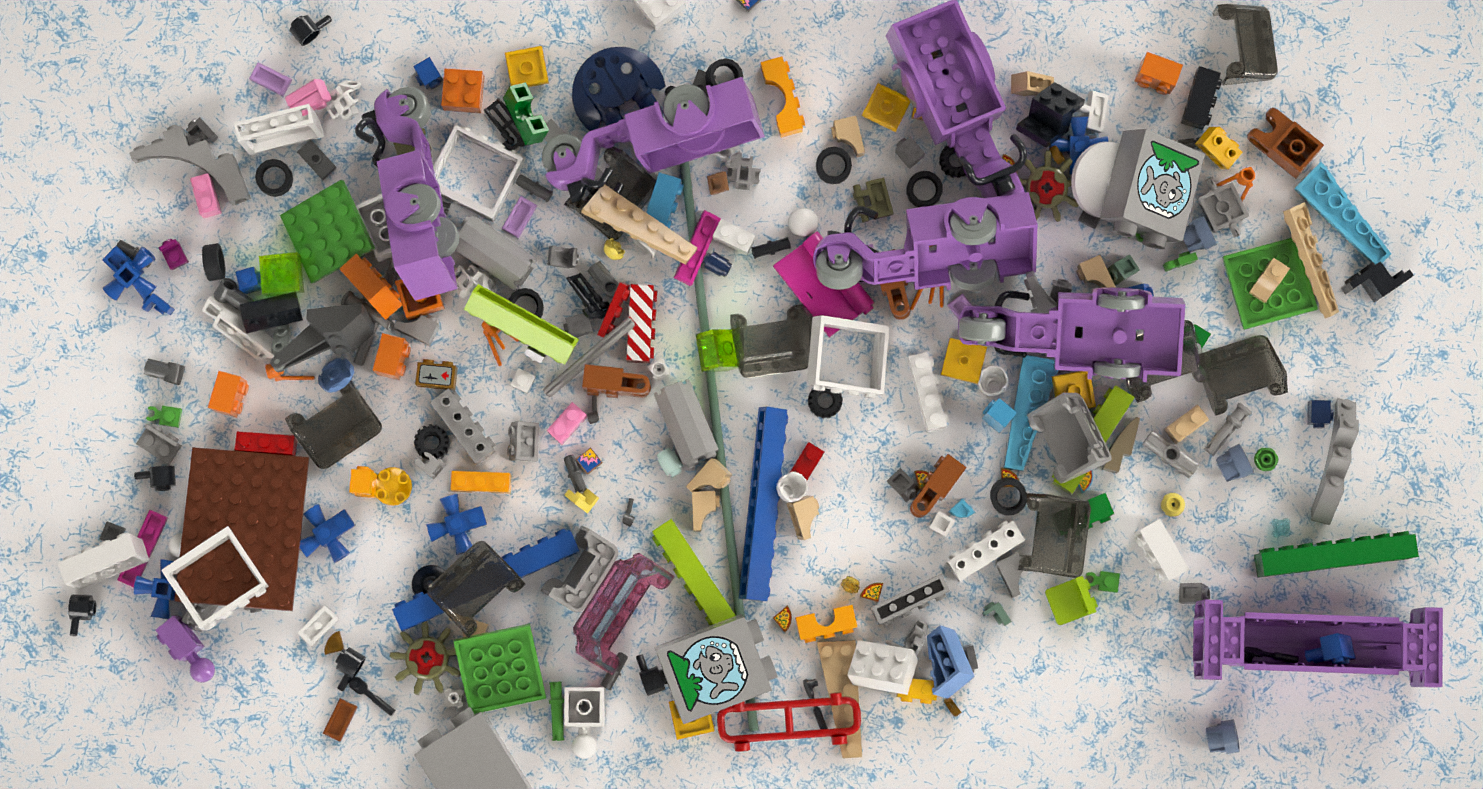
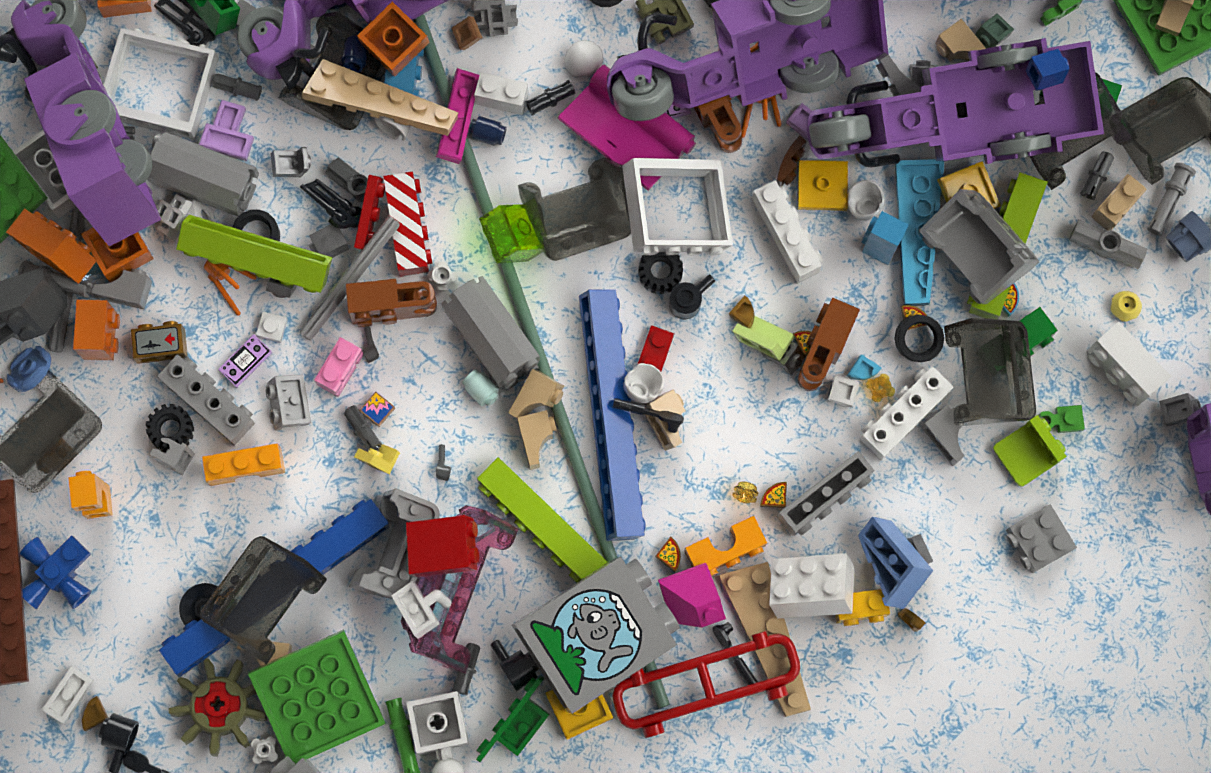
camera: 15 degrees left, 5 degrees down
yellow dish [375,467,412,506] -> none
blue brick [426,494,487,555] -> none
light yellow plate [604,238,625,260] -> none
light grey piece [885,619,929,655] -> none
sand green bracket [982,601,1012,626] -> none
dark tan slope [1102,417,1140,474] -> none
none -> lavender tile [199,123,254,161]
none -> tile [218,334,272,388]
none -> dark blue brick [341,35,368,73]
none -> orange brick [357,1,430,77]
none -> white plate [391,581,451,639]
none -> red brick [406,515,480,577]
none -> green bracket [476,675,550,762]
none -> black piece [613,398,684,433]
none -> dark pink slope [658,563,726,628]
none -> black piece [669,274,716,320]
none -> pearl gold tile [729,295,755,329]
none -> yellowish green panel [732,316,794,361]
none -> reddish brown slope [776,135,807,186]
none -> clear yellow plate [866,374,895,402]
none -> light grey plate [1006,504,1077,574]
none -> blue brick [1025,49,1070,91]
none -> dark grey axle [1080,151,1114,200]

